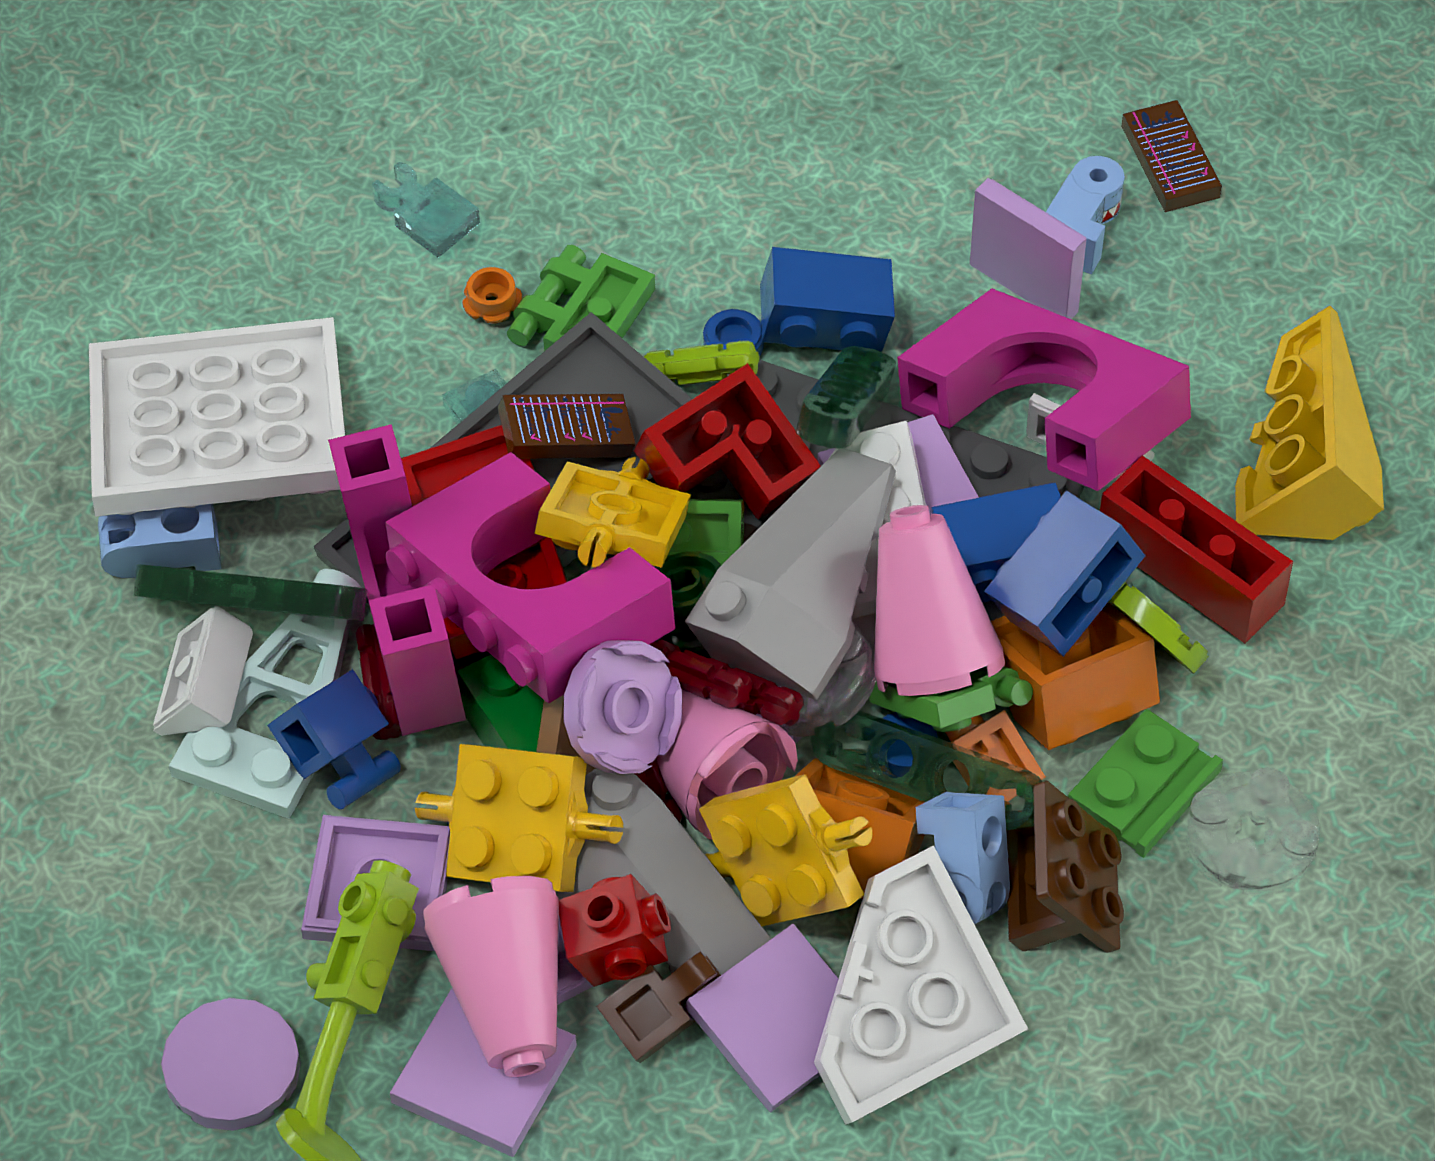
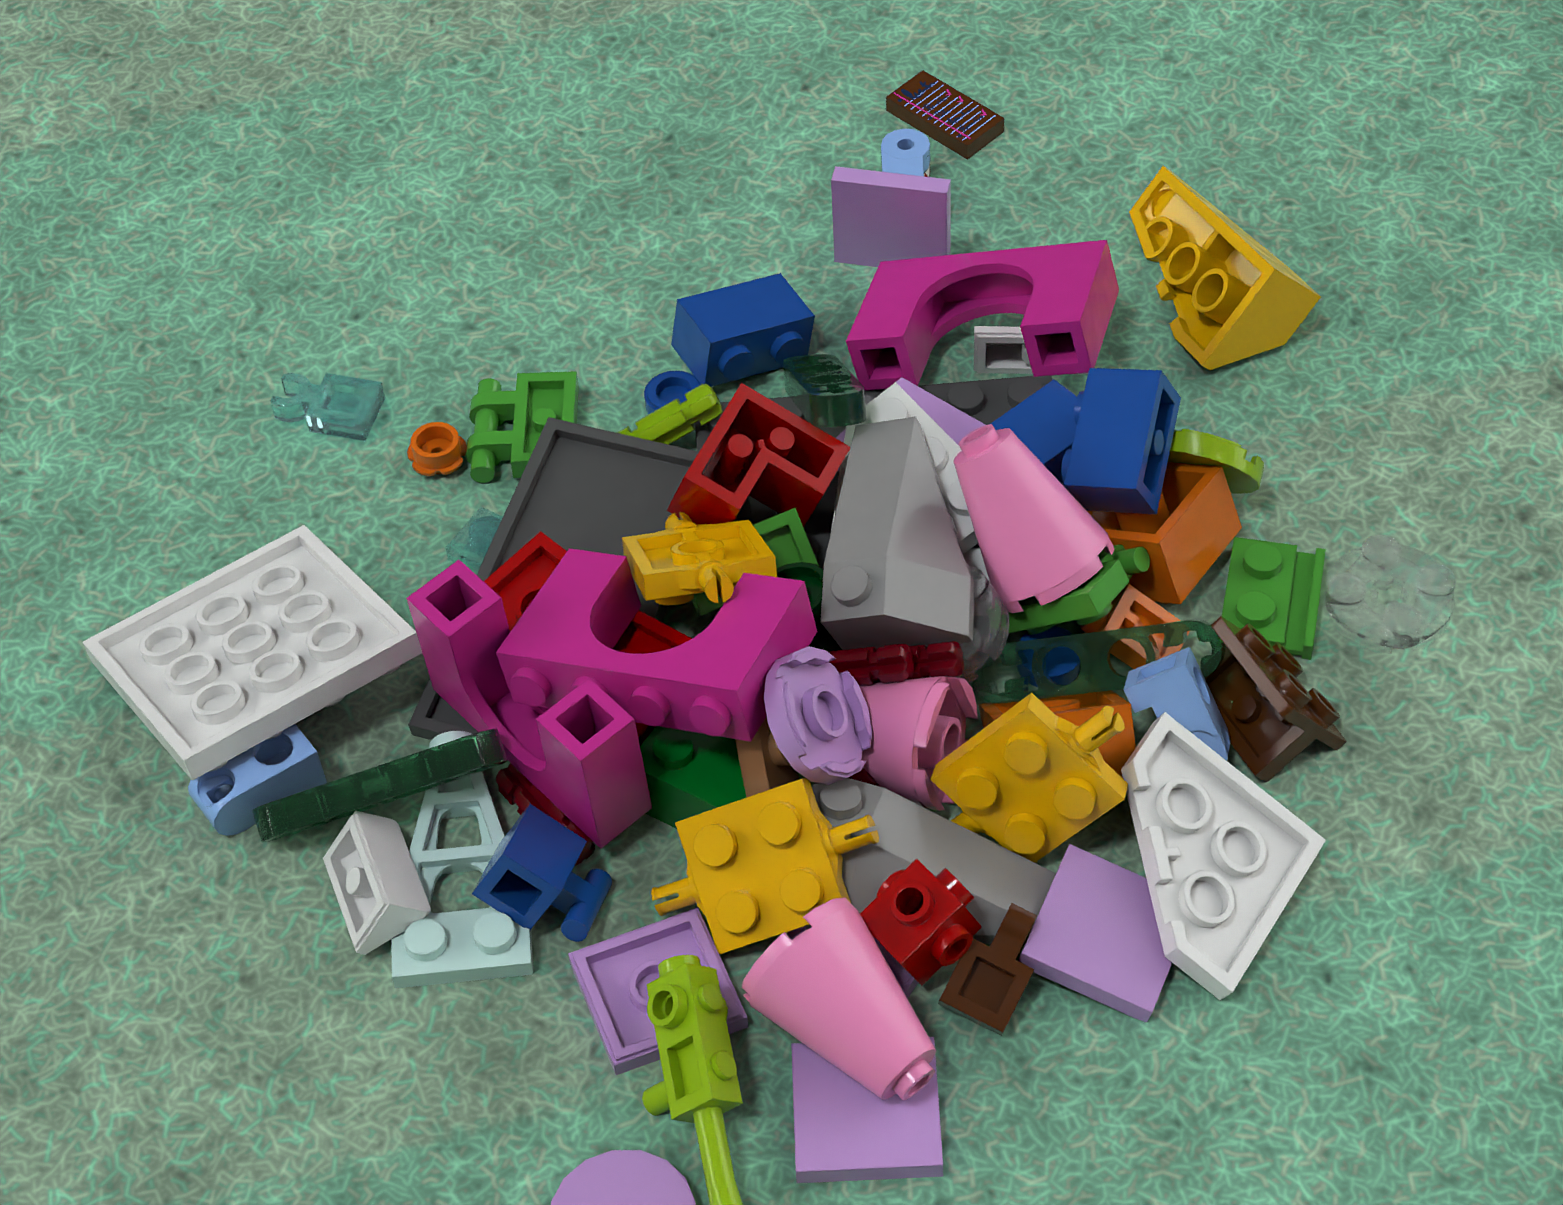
camera: 25 degrees left, 5 degrees down
reddish brown tile [498,394,636,459] -> none
red brick [1100,455,1293,644] -> none

